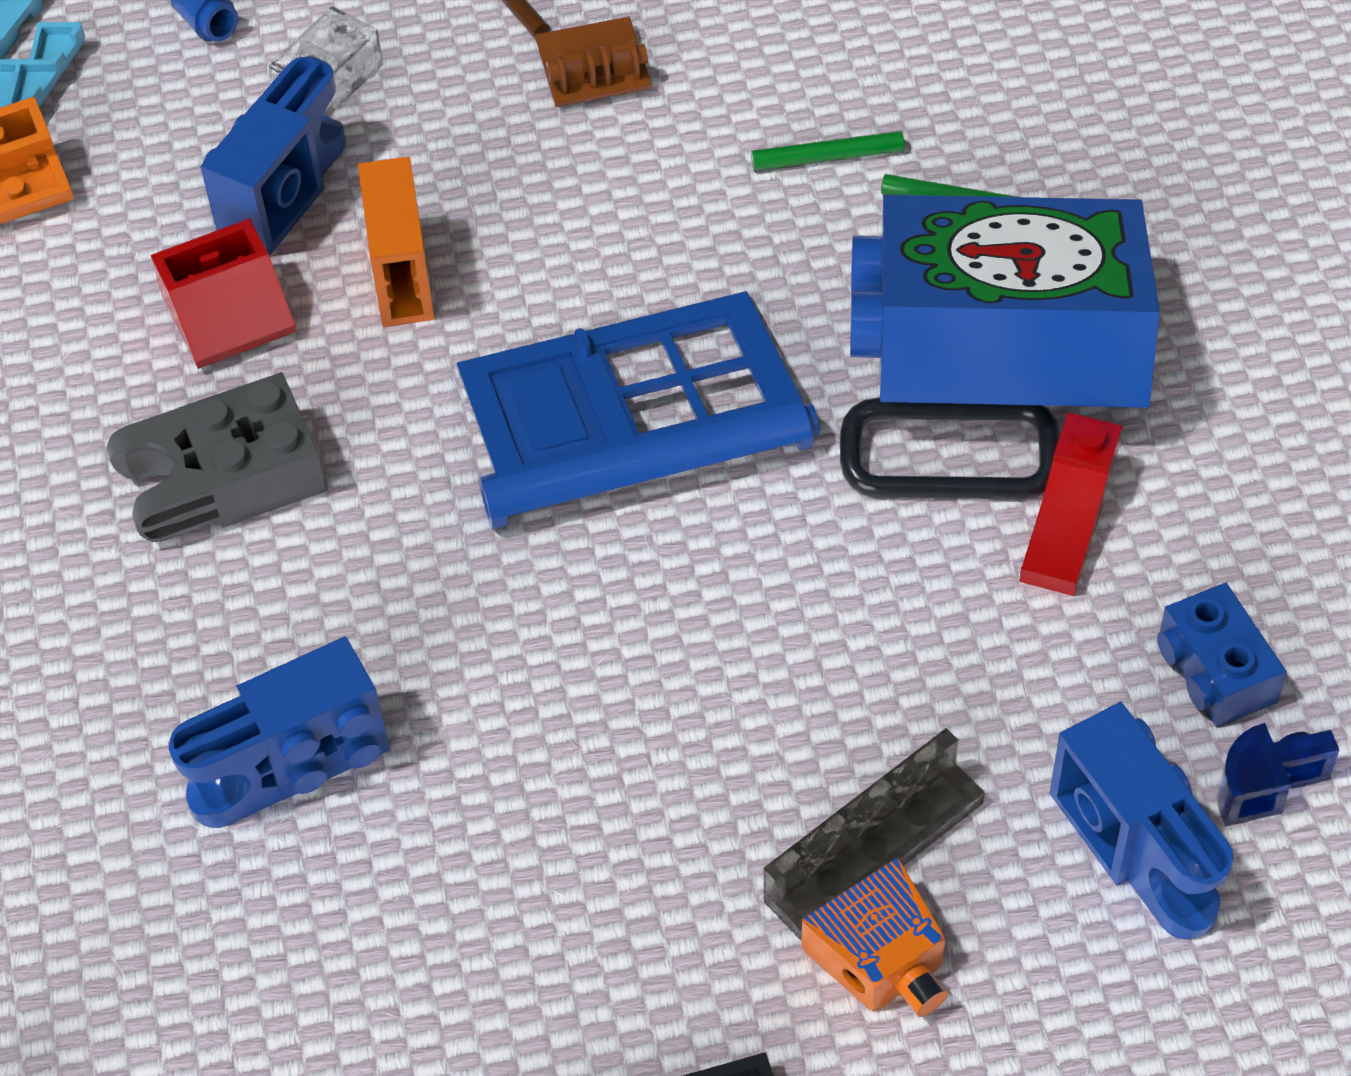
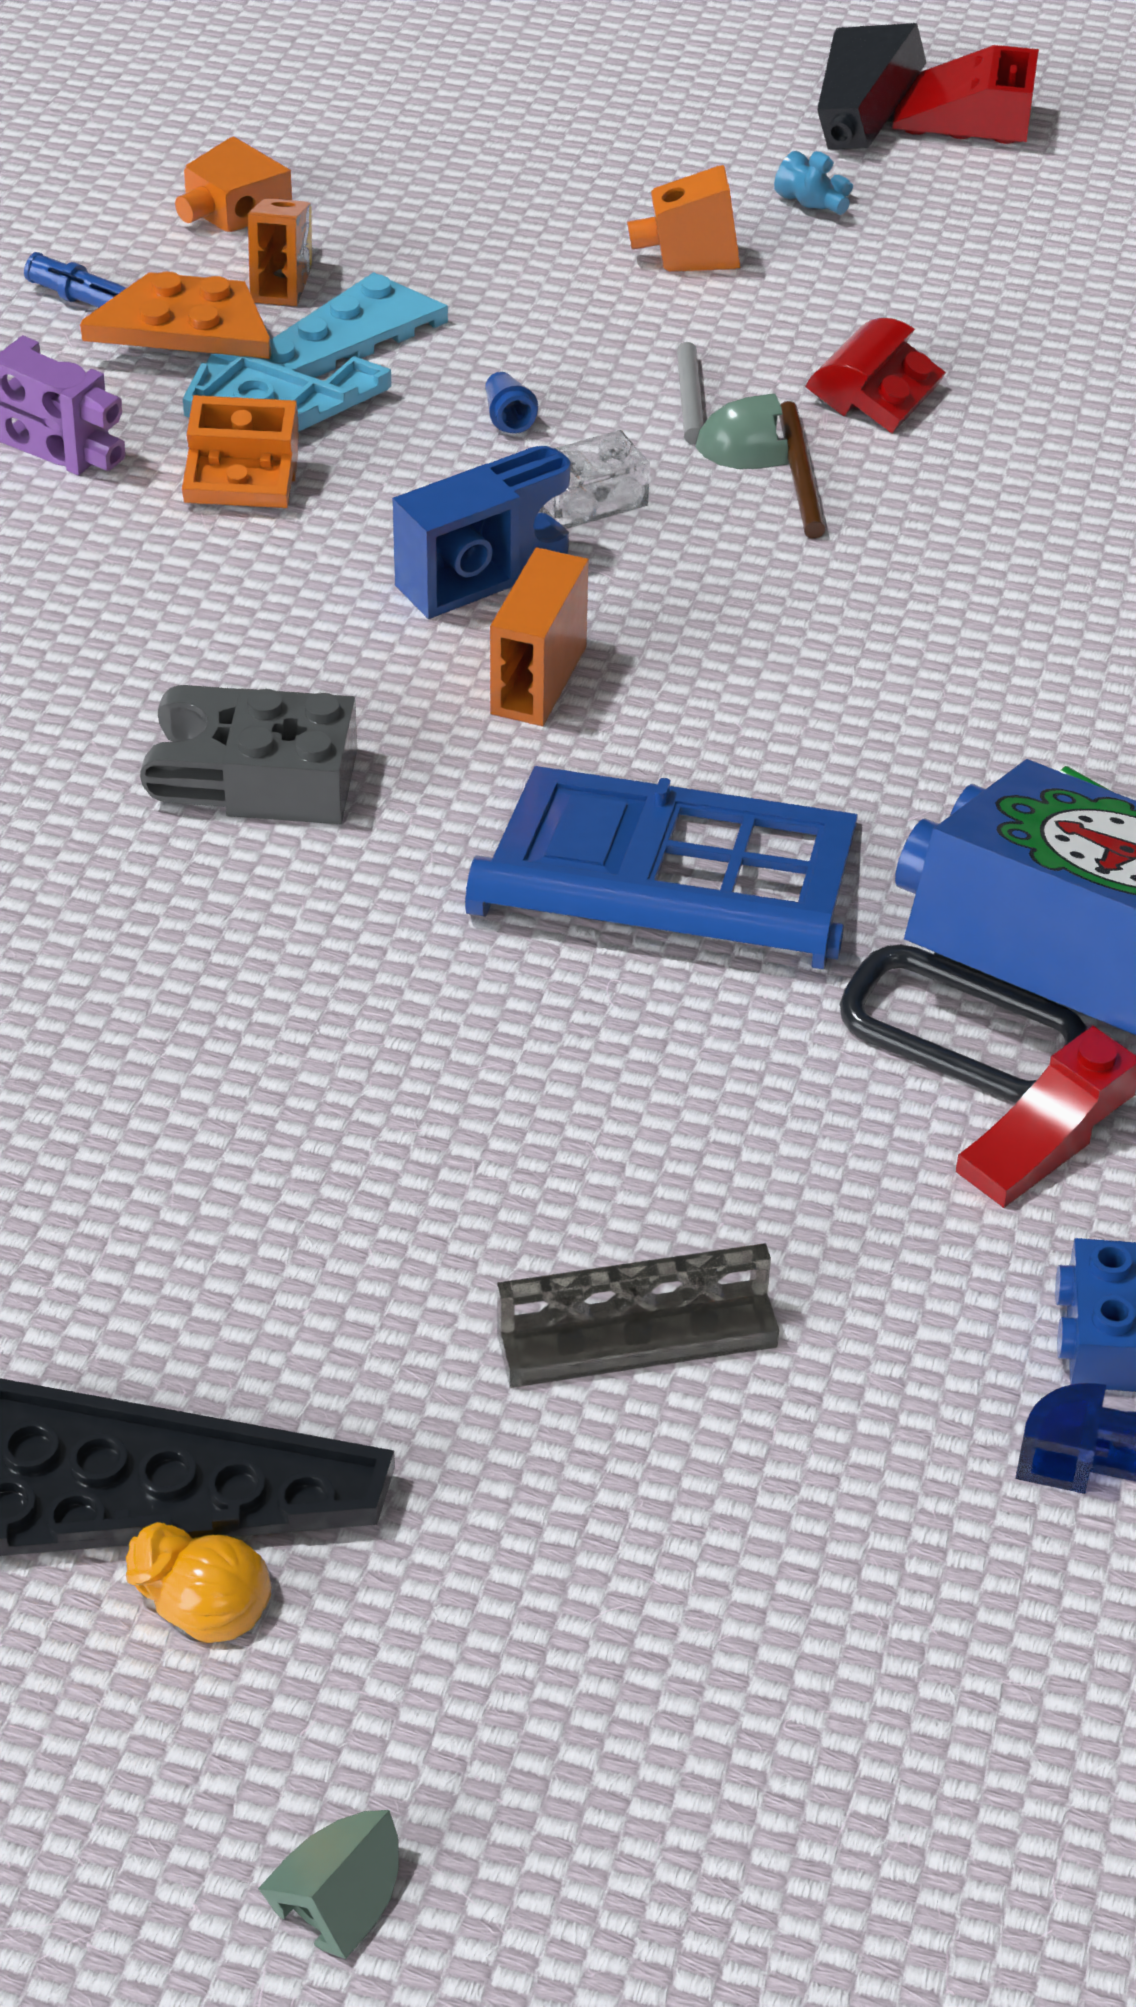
camera: 25 degrees right, 10 degrees down
red slope [150,218,297,369] -> none
blue brick [169,636,390,828] -> none
dark orange hinge [535,16,652,107] -> none
green bar [751,131,904,171] -> none
orange torso [801,858,948,1017] -> none
blue brick [1049,701,1234,939] -> none

